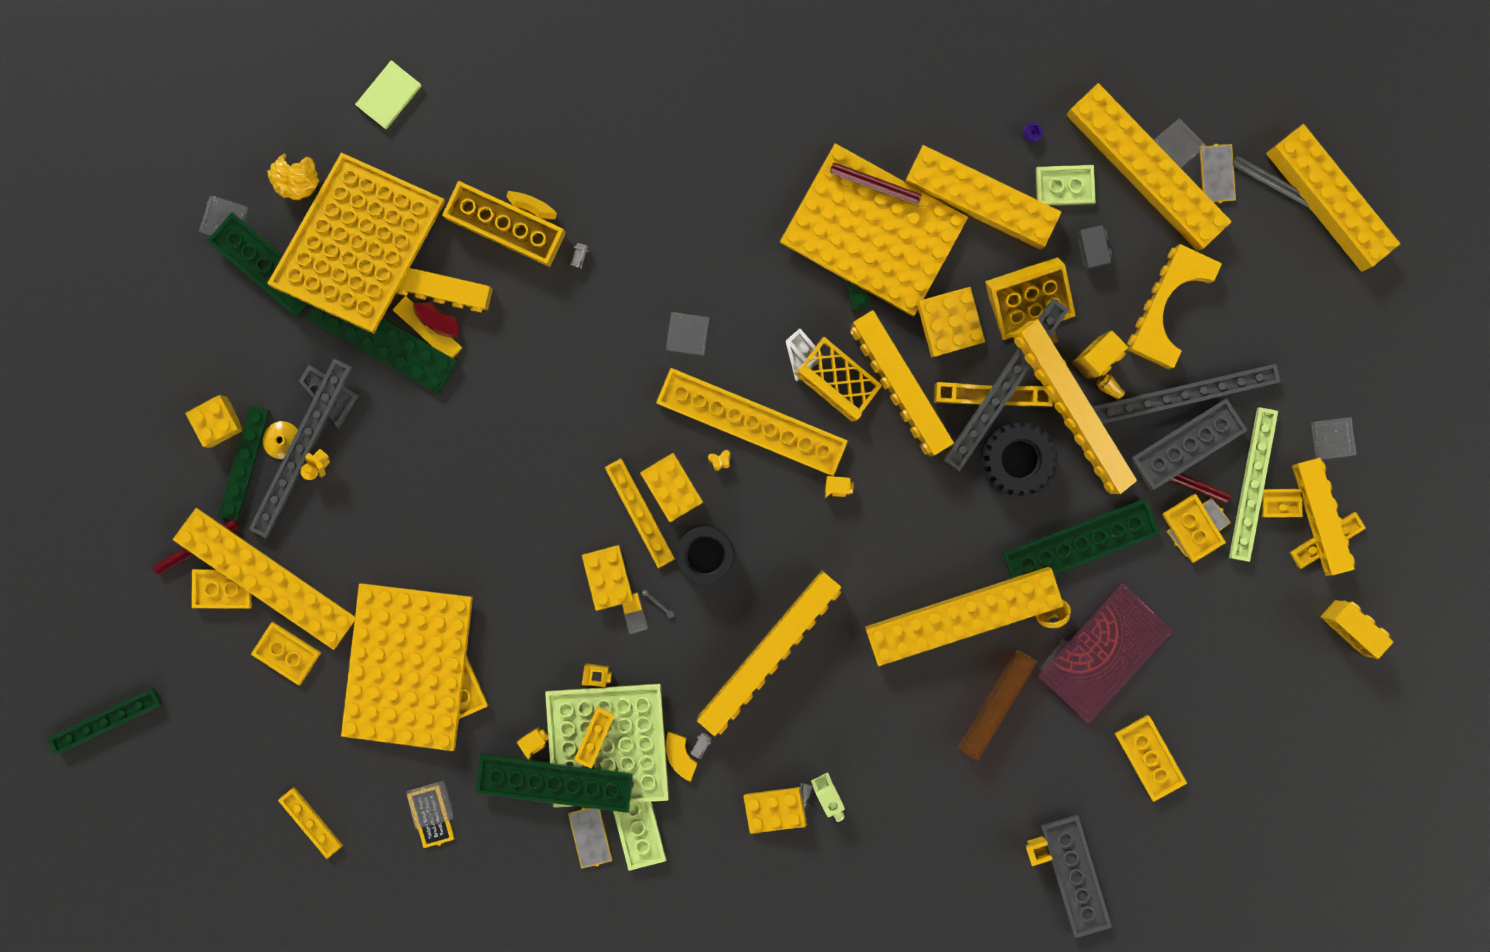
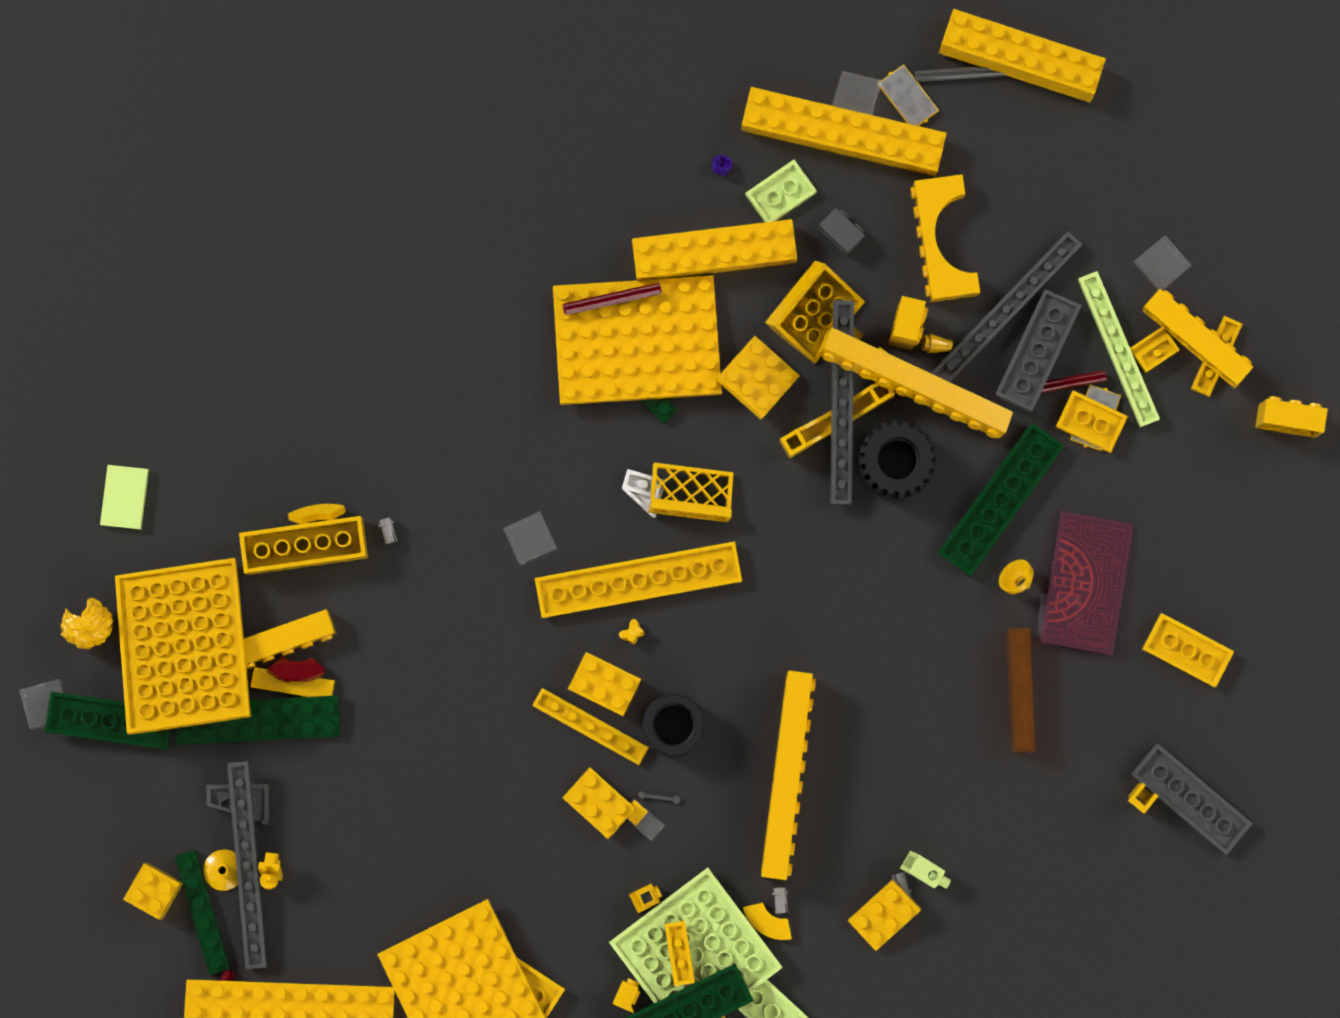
camera: 30 degrees left, 5 degrees down
yellow window [825,476,853,498] -> none
yellow brick [850,310,954,457] -> none
yellow brick [865,567,1064,666] -> none

